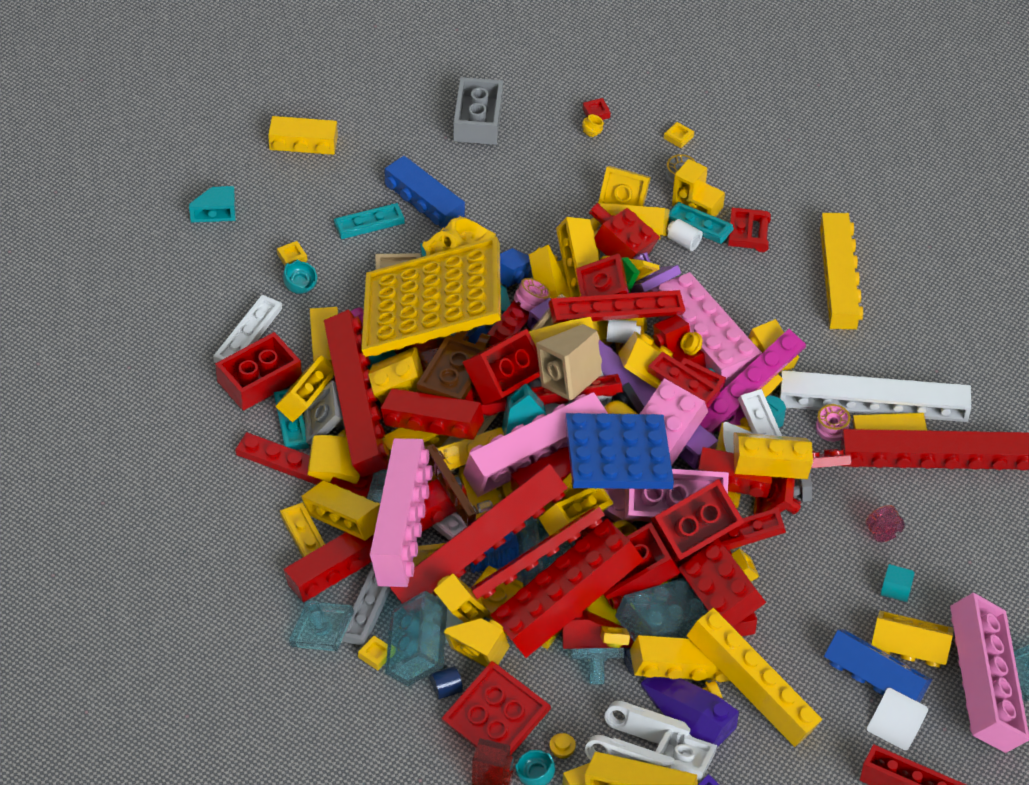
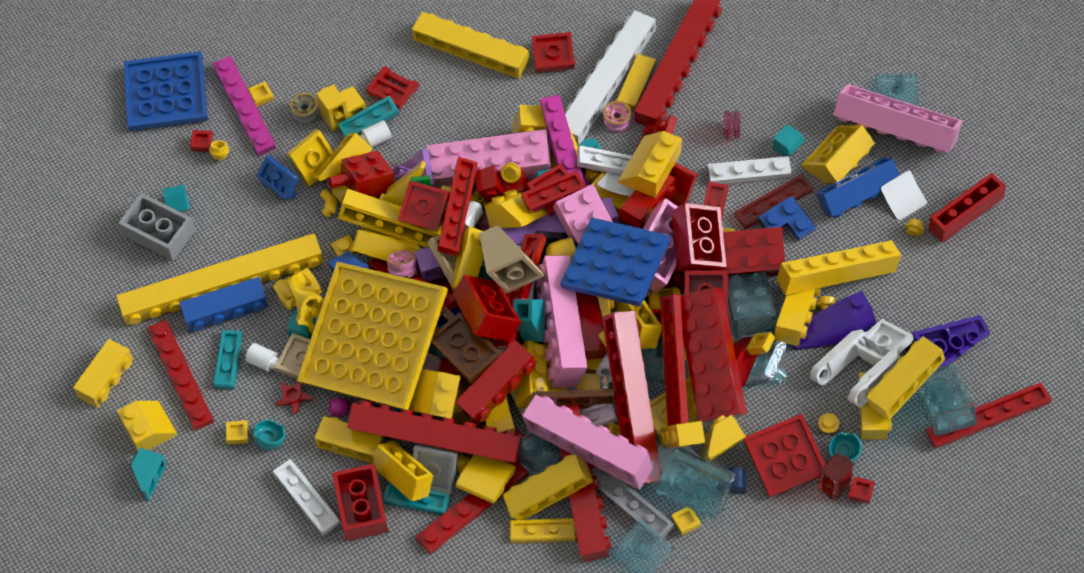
camera: 60 degrees left, 10 degrees up
none -> yellow brick [116,233,324,326]
none -> yellow slope [117,401,177,451]
none -> blue plate [123,51,208,131]
none -> red plate [147,319,214,431]
none -> teal piece [163,184,190,212]
none -> dark pink plate [212,56,276,156]
none -> white brick [245,343,279,372]
none -> blue bracket [256,156,299,199]
none -> red animal [276,382,313,415]
none -> red plate [532,32,575,73]
none -> white plate [708,156,792,184]
none -> clear red tile [734,174,813,230]
none -> blue plate [758,196,816,241]
none -> yellow plate [904,219,924,236]

